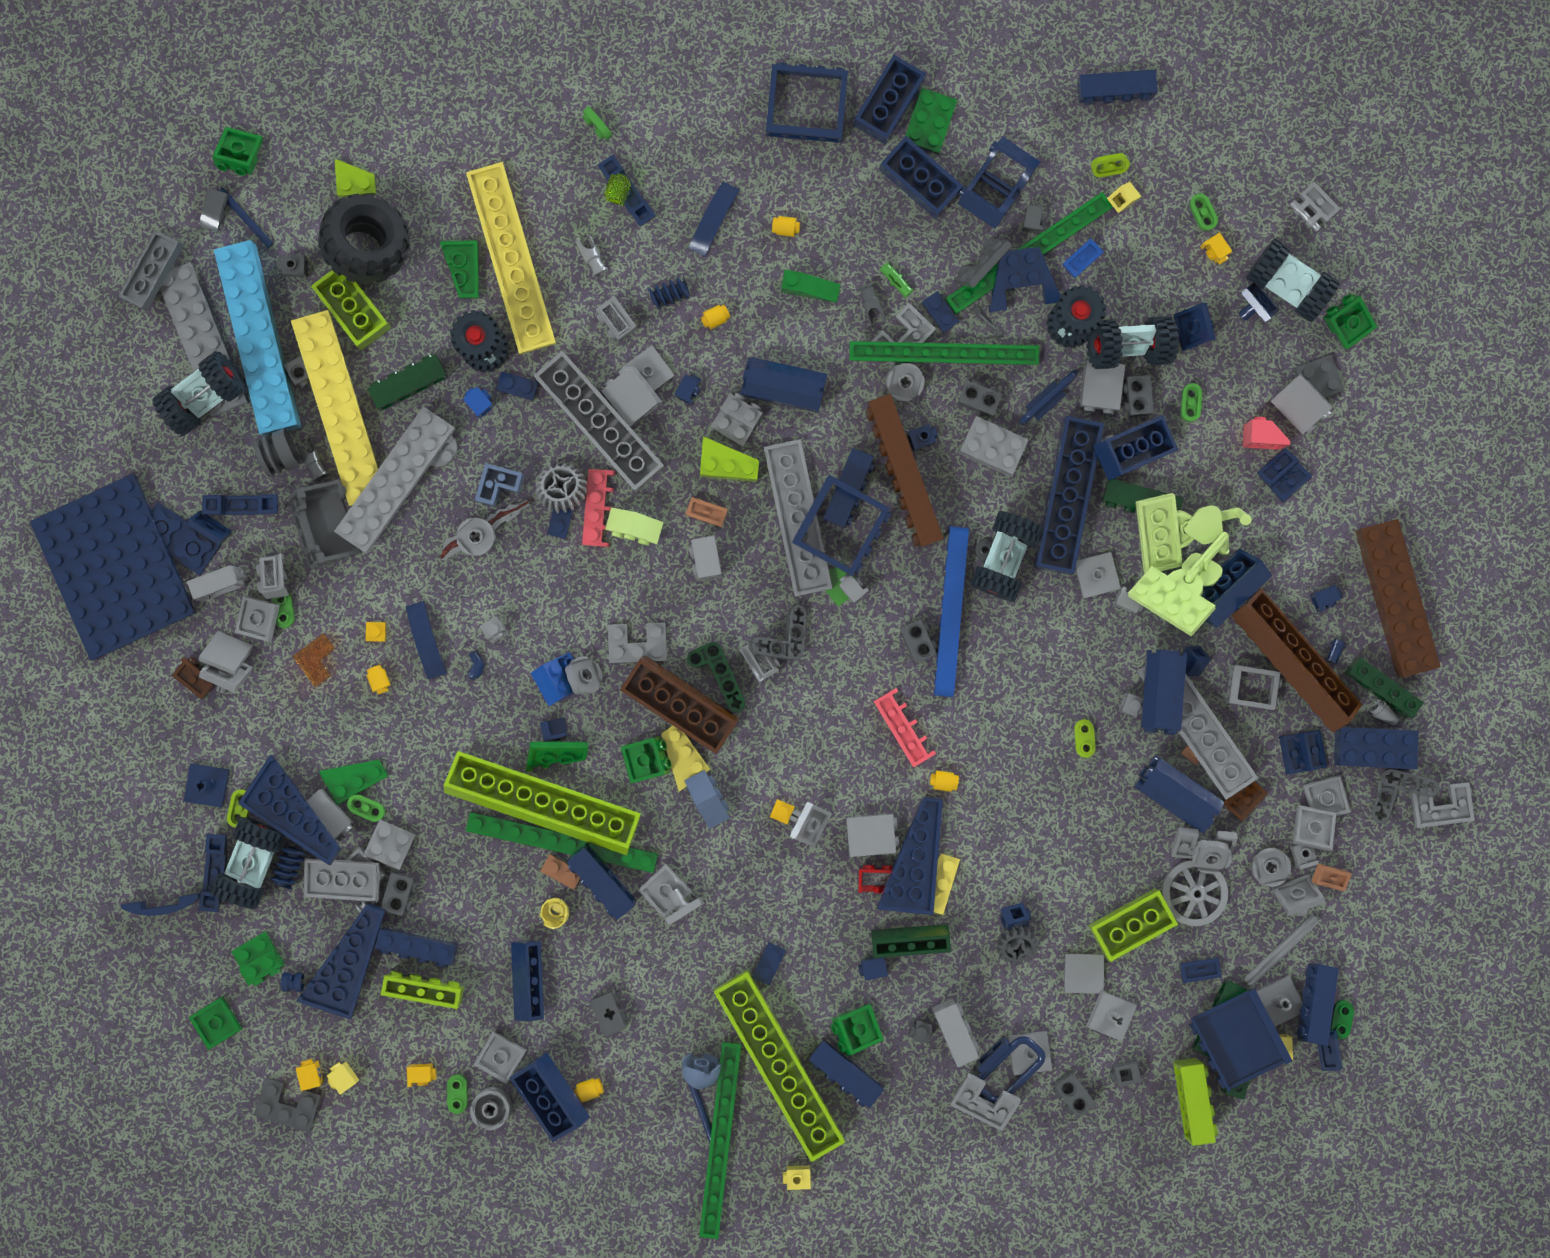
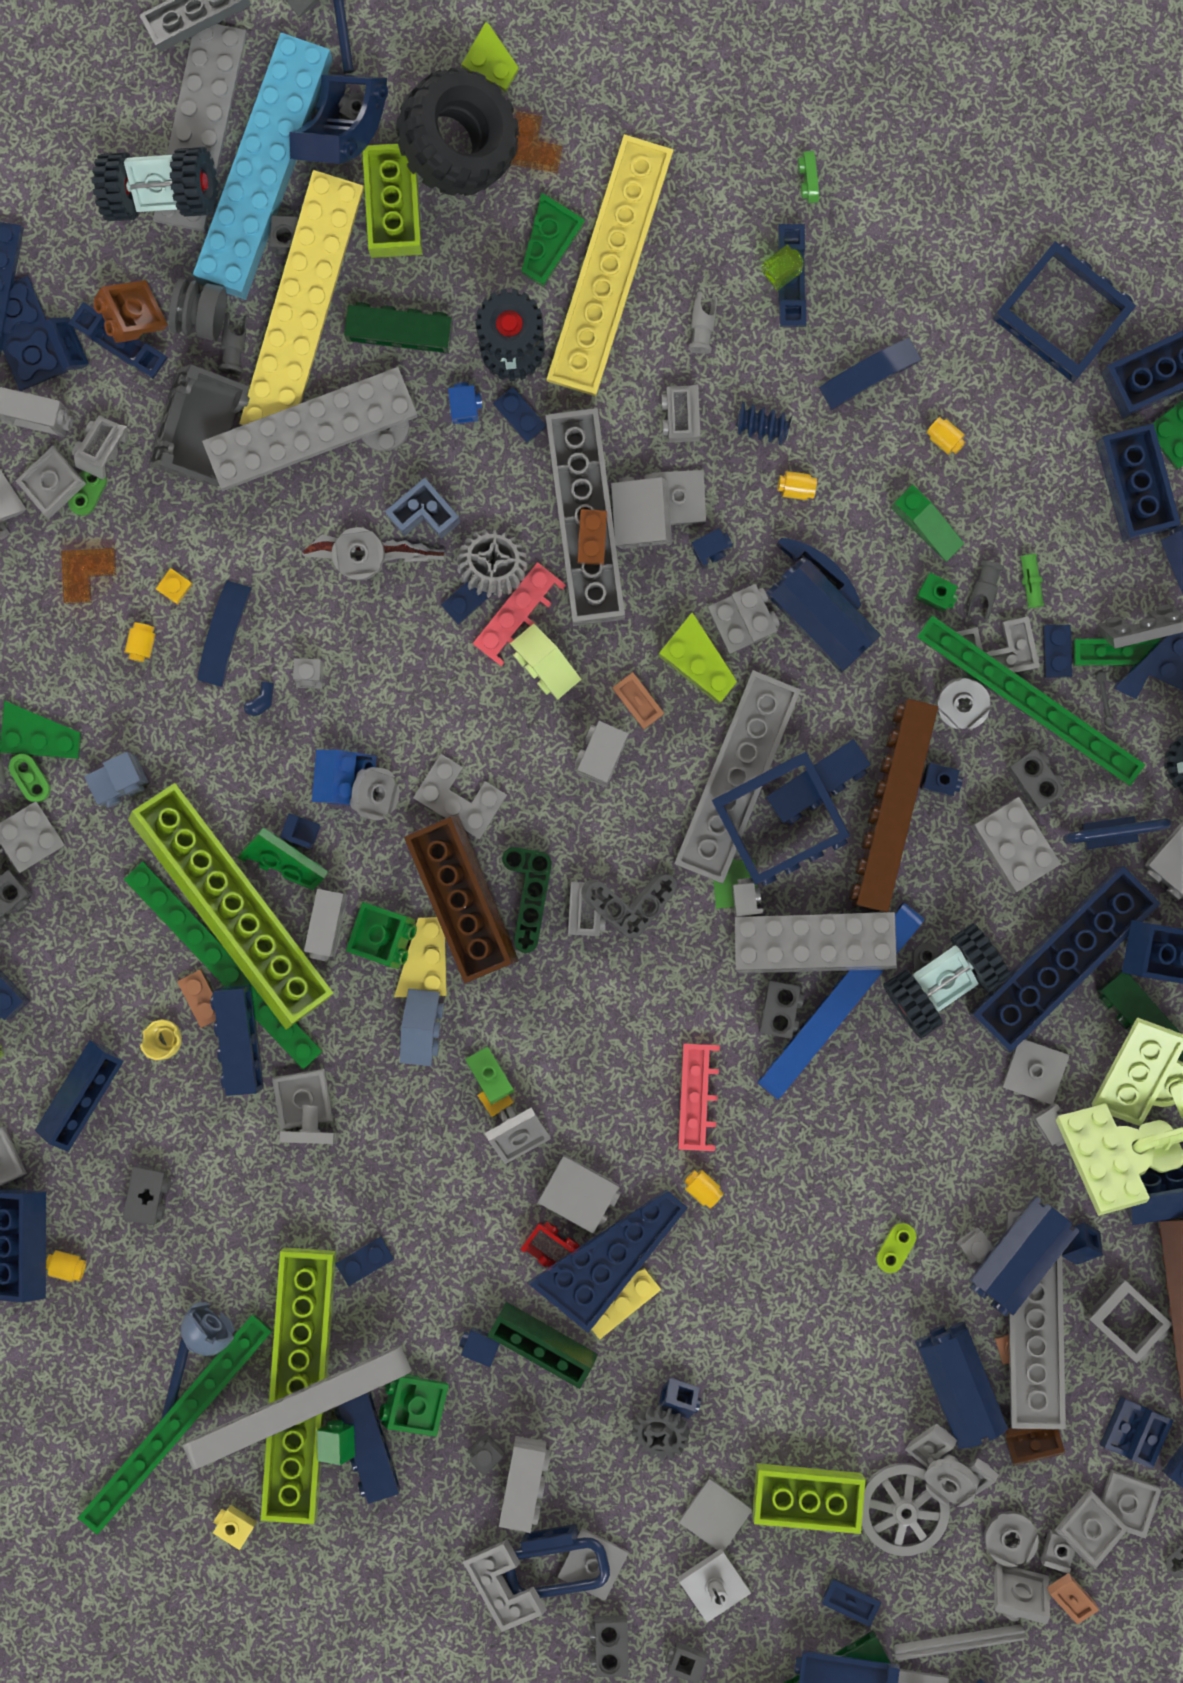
camera: 35 degrees right, 0 degrees up
none -> sand blue brick [84,752,149,808]
none -> dark orange plate [93,280,168,343]
none -> light grey beam [182,1346,412,1470]
none -> dark blue window [289,74,388,164]
none -> light grey brick [304,889,348,961]
none -> green brick [317,1420,355,1465]
none -> bright green plate [465,1047,514,1105]
none -> clear orange plate [510,112,563,174]
none -> dark orange plate [578,509,607,565]
none -> light grey brick [735,912,897,973]
none -> dark blue slope [776,538,861,610]
none -> green brick [915,572,959,613]

